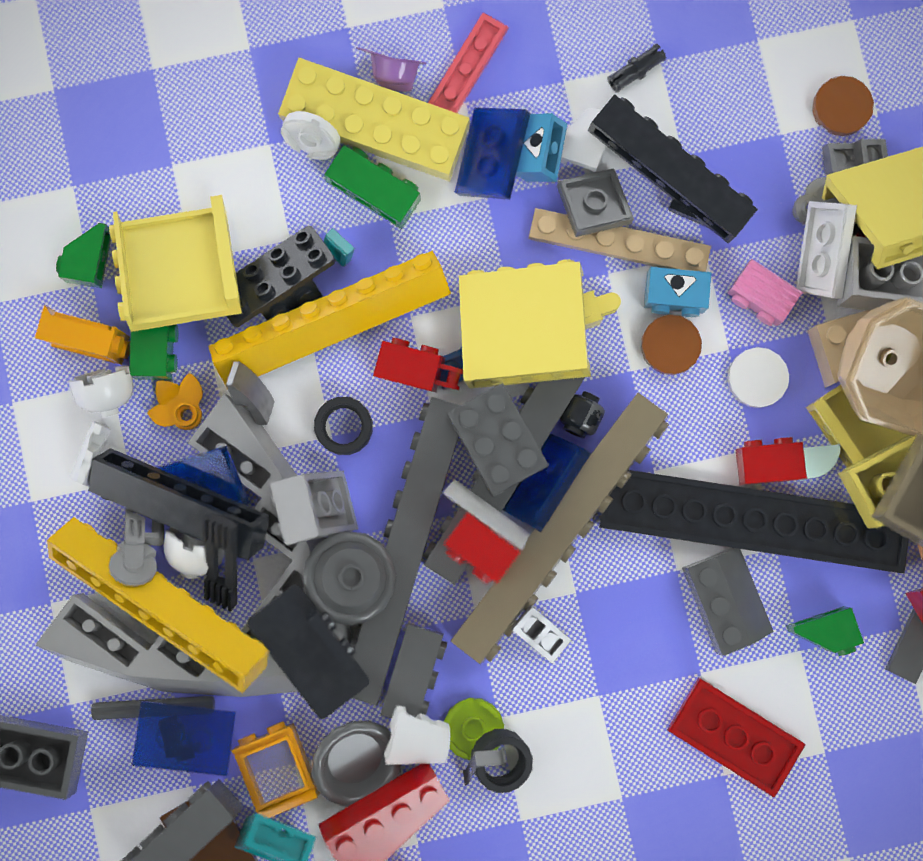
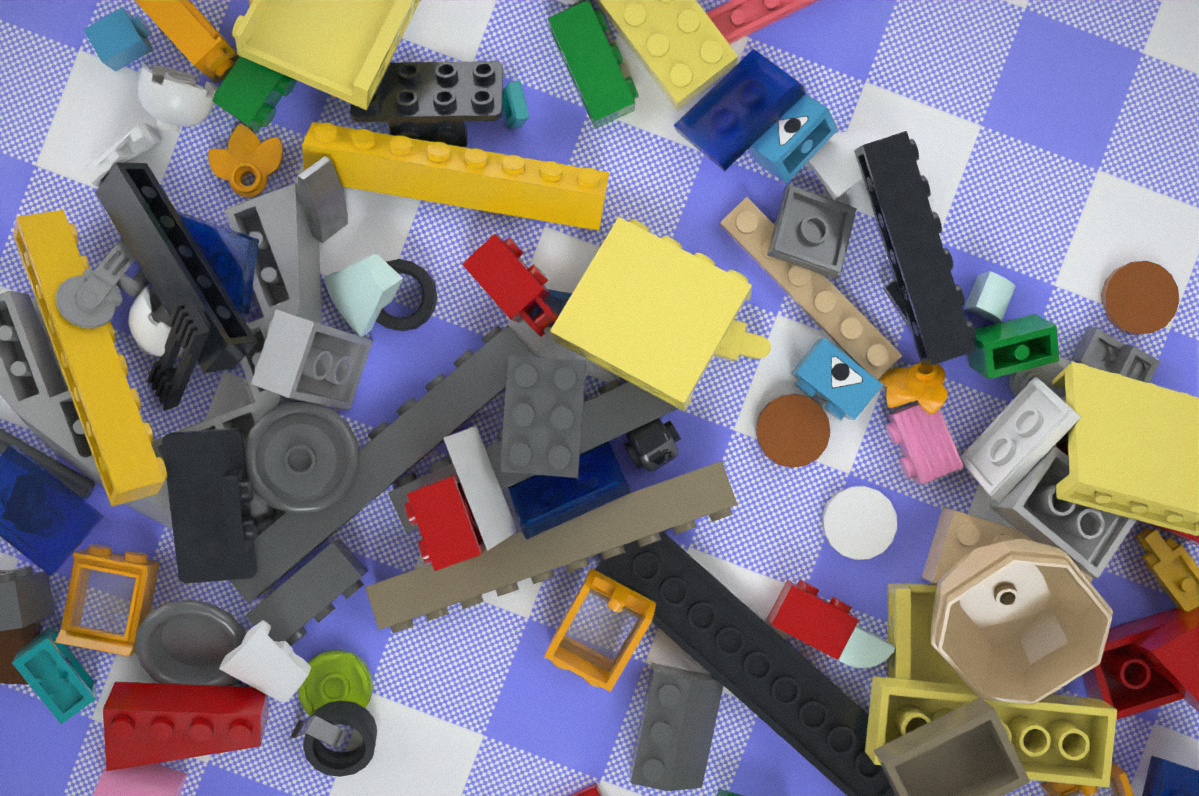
camera: 30 degrees right, 5 degrees up
slope [511,605,572,664] -> none
black pin [607,43,666,93] -> none
none -> dark azure brick [83,7,154,72]
none -> light aqua slope [324,253,403,337]
none -> window [544,568,656,692]
none -> light orange plate [878,362,948,415]
none -> light aqua brick [964,271,1016,323]
none -> green brick [968,314,1060,379]

